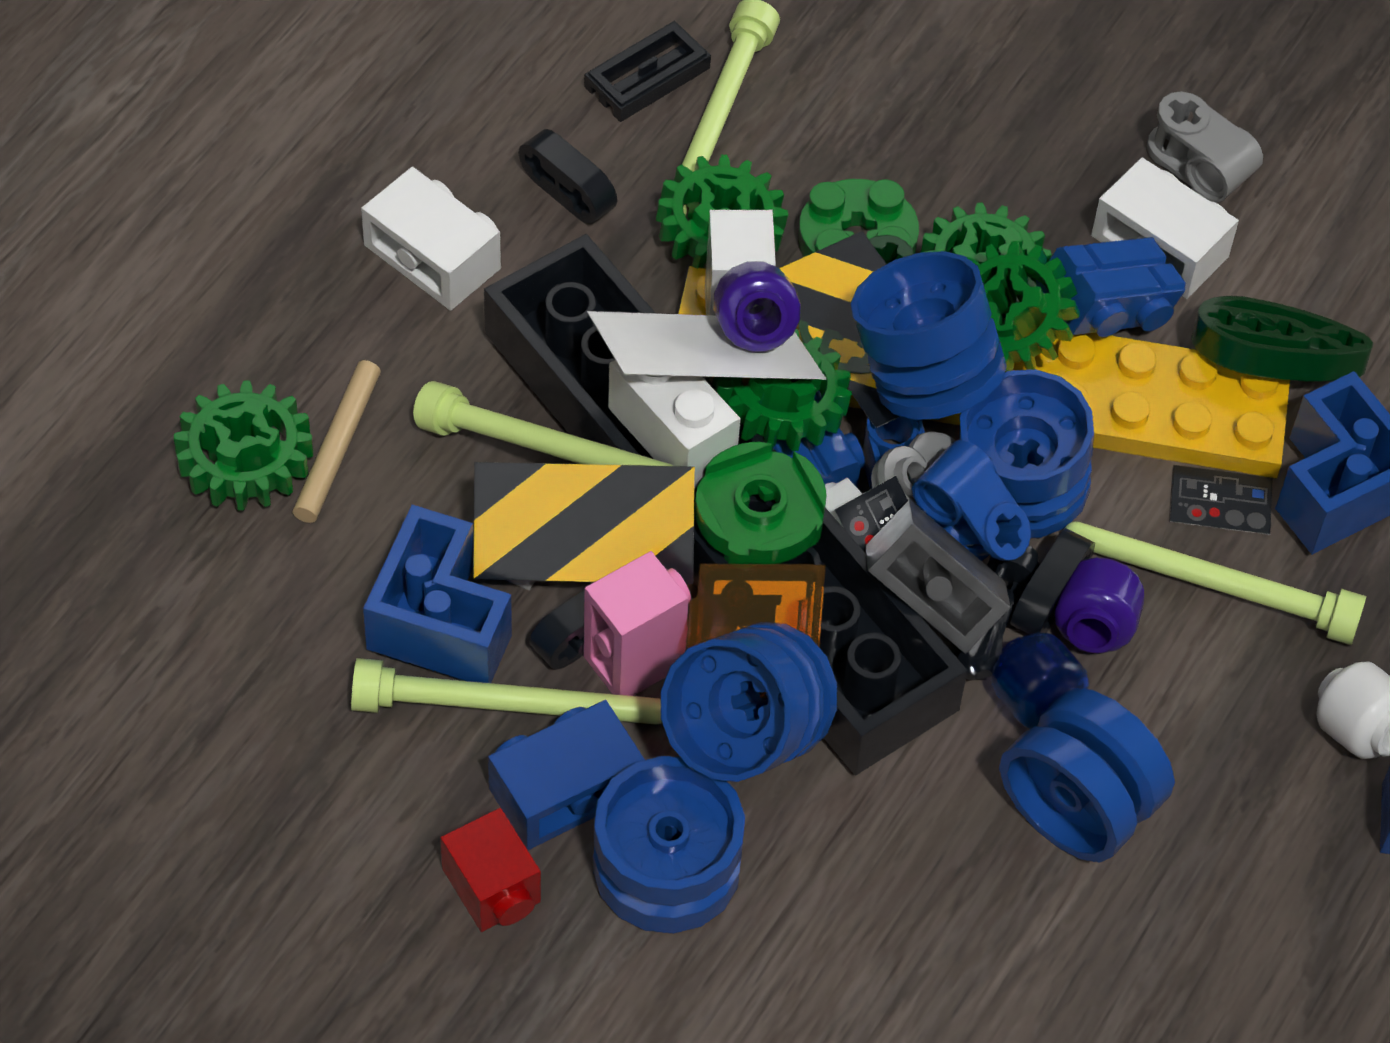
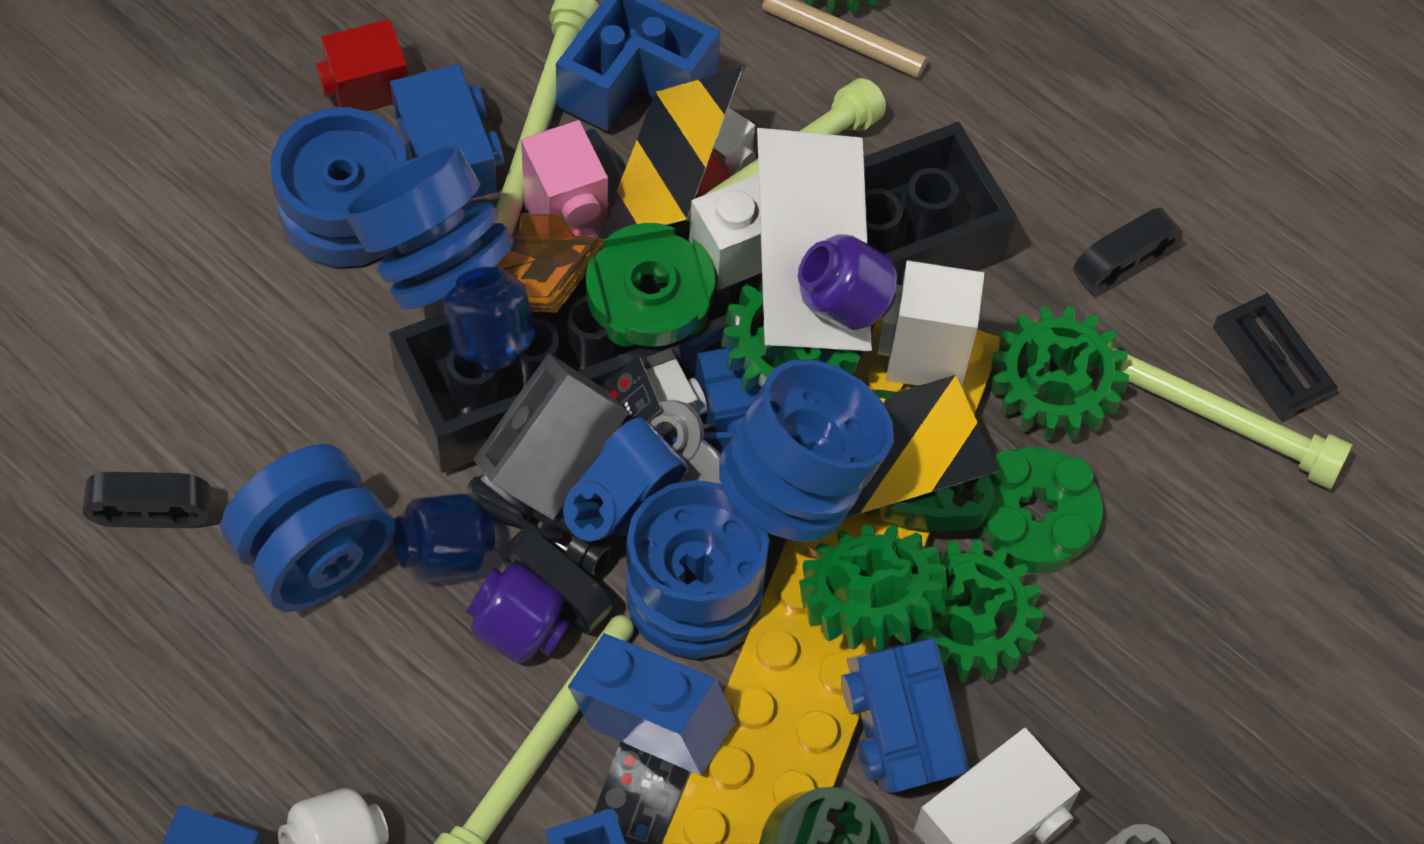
camera: 100 degrees right, 5 degrees up
white brick [361,166,501,311] -> none
none -> black beam [83,472,211,528]
none -> clear blue head [444,267,535,369]
none -> blue brick [568,633,736,776]

